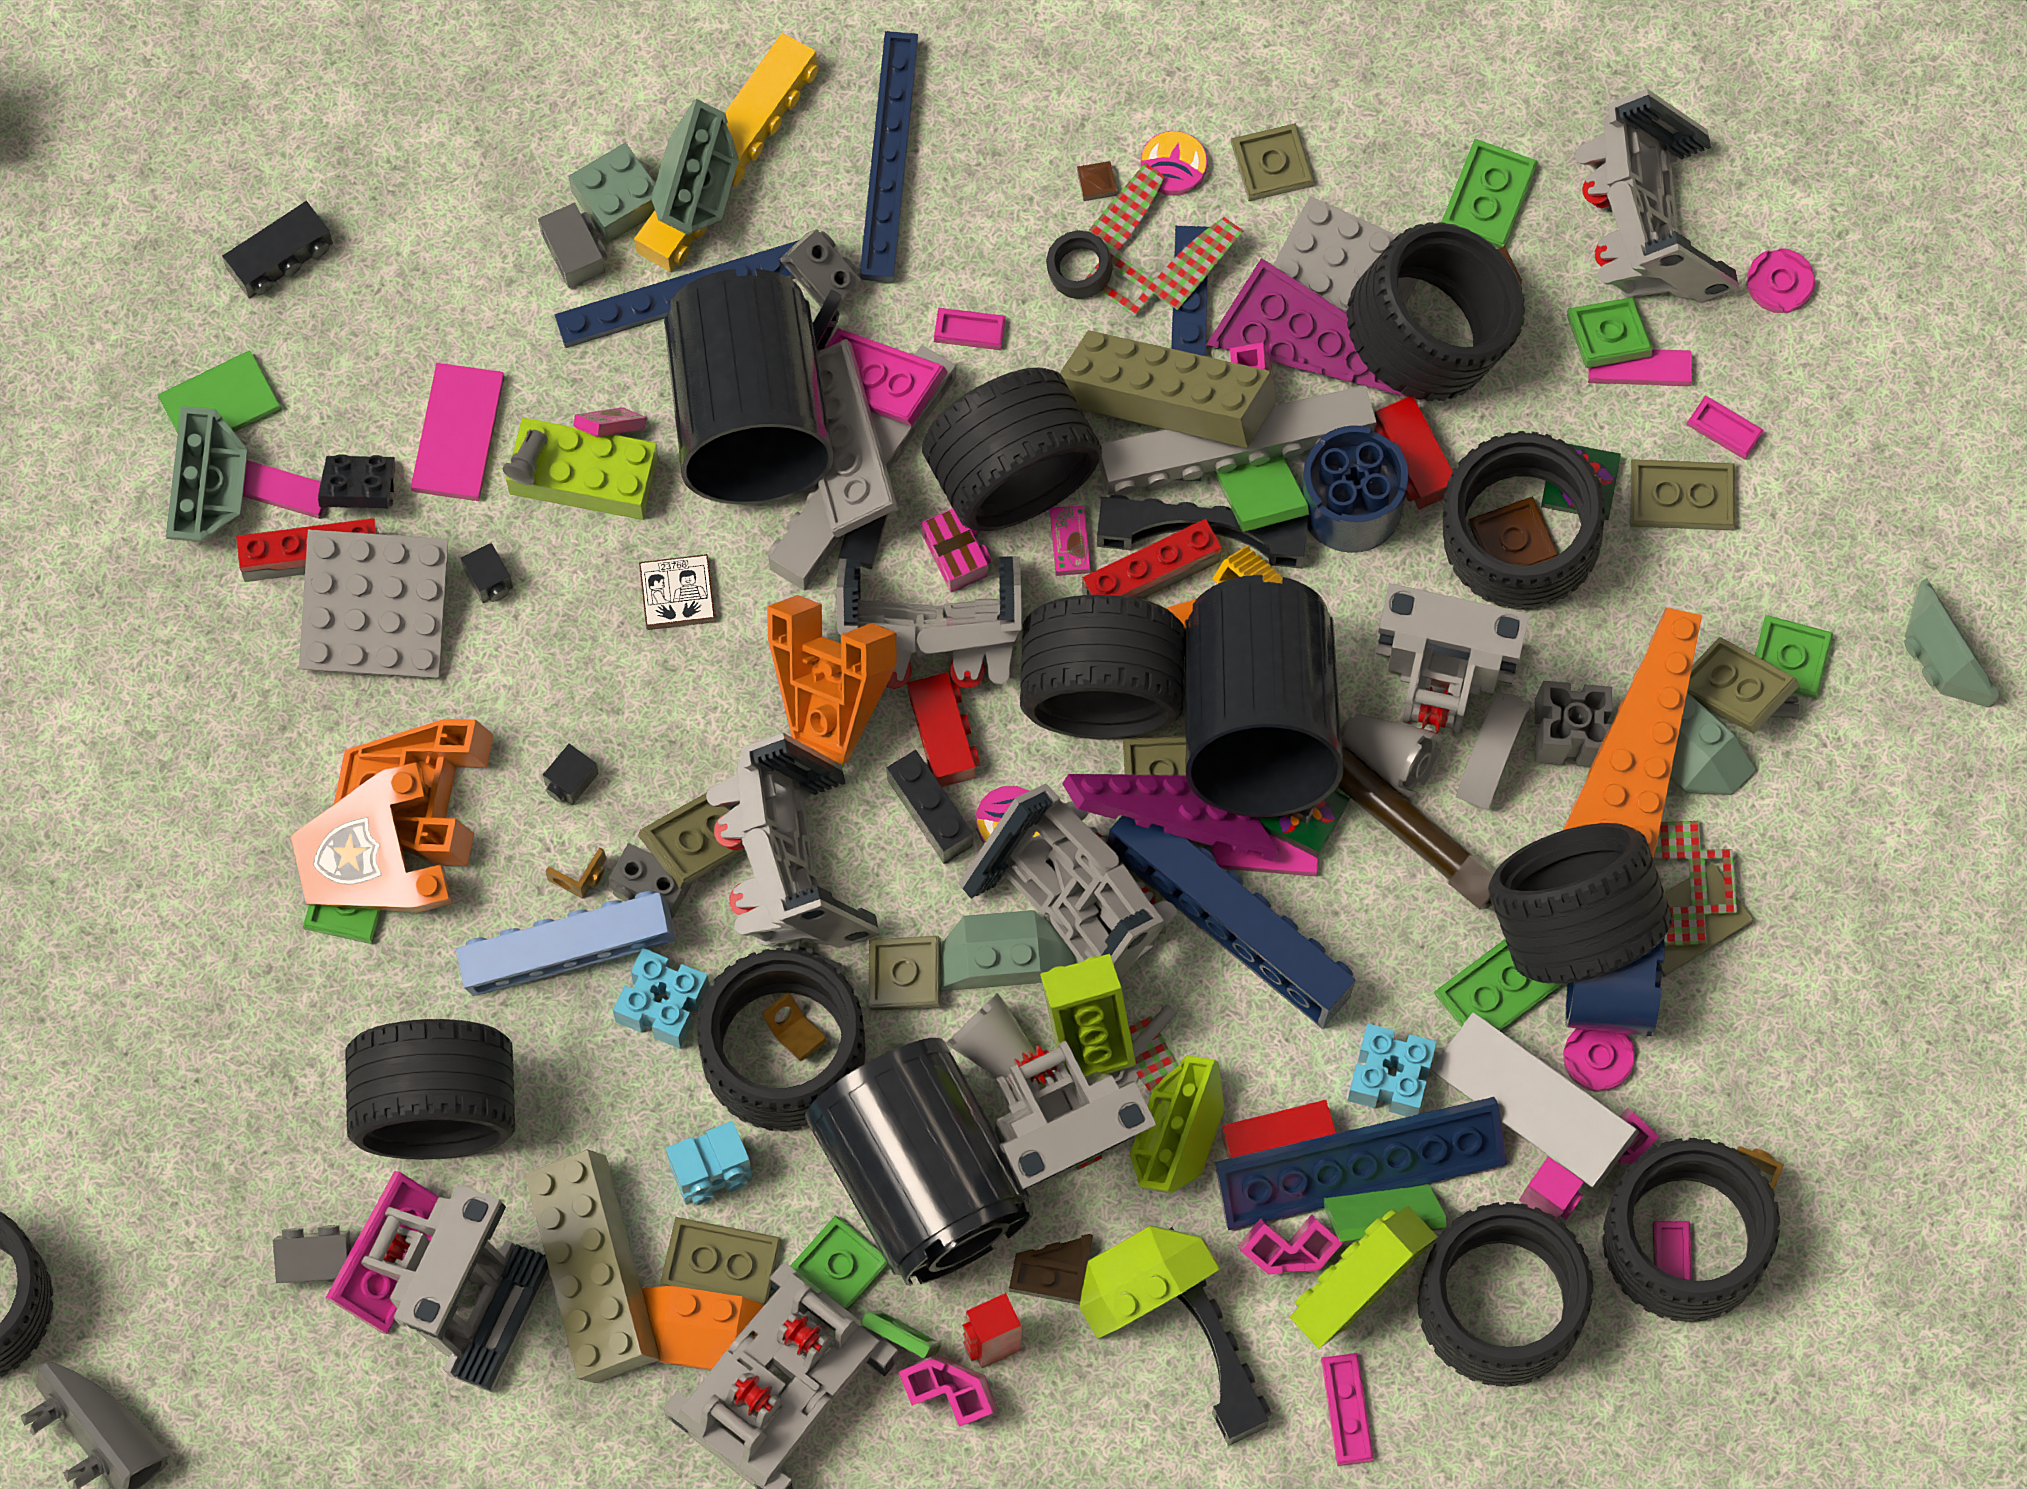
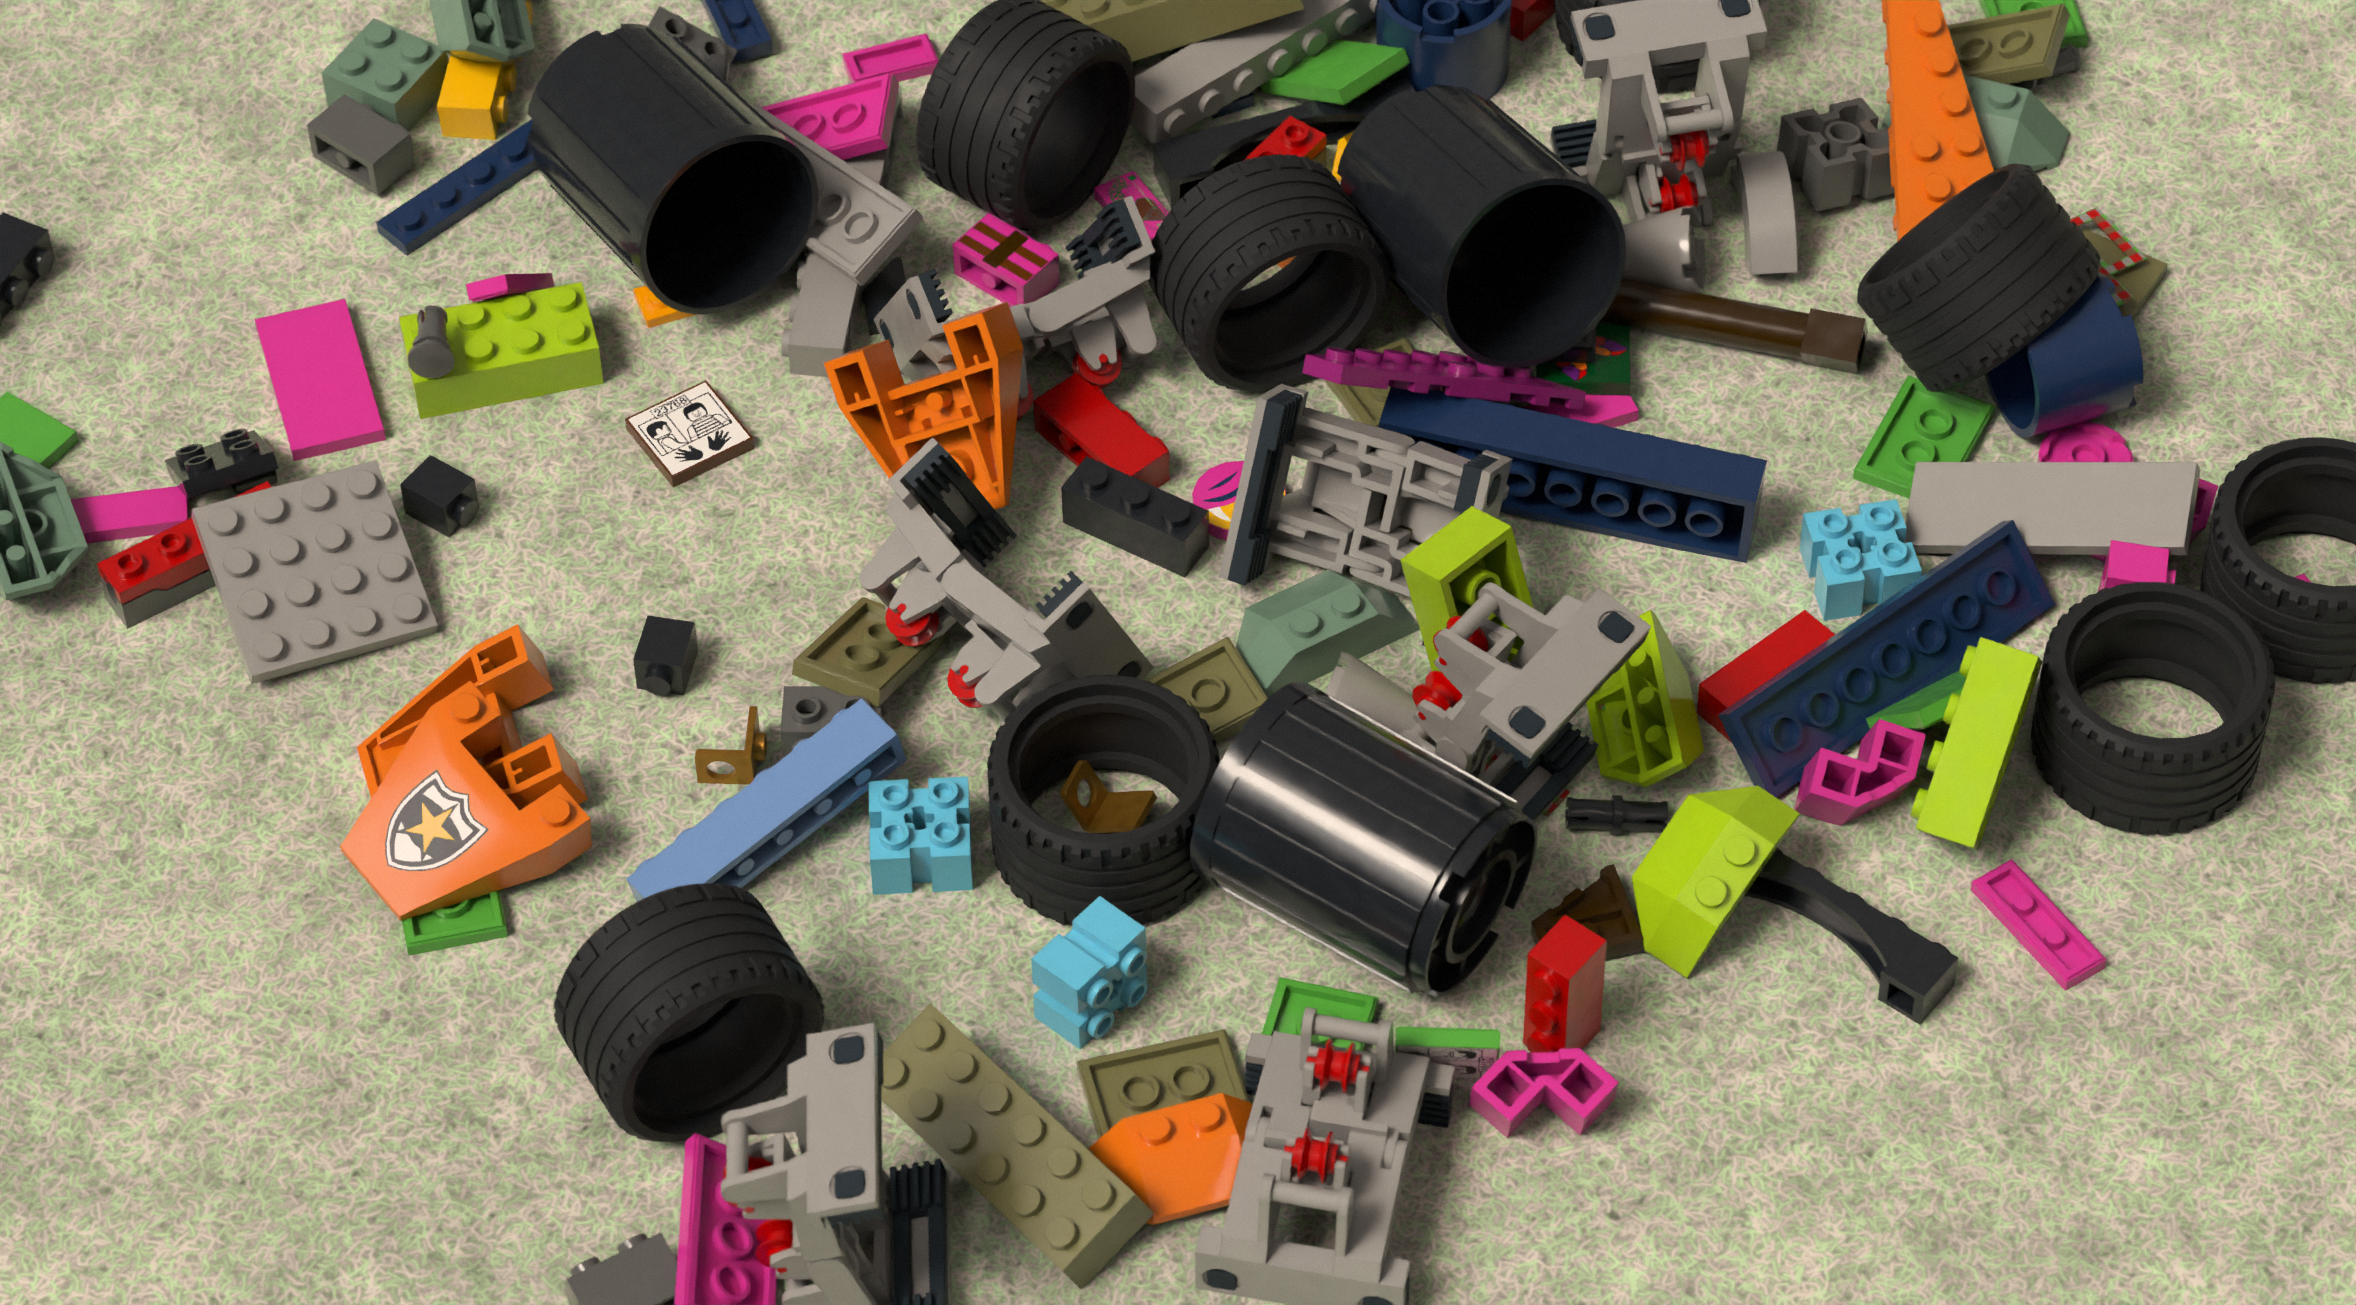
camera: 25 degrees left, 20 degrees down
none -> black pin [1565,795,1668,835]

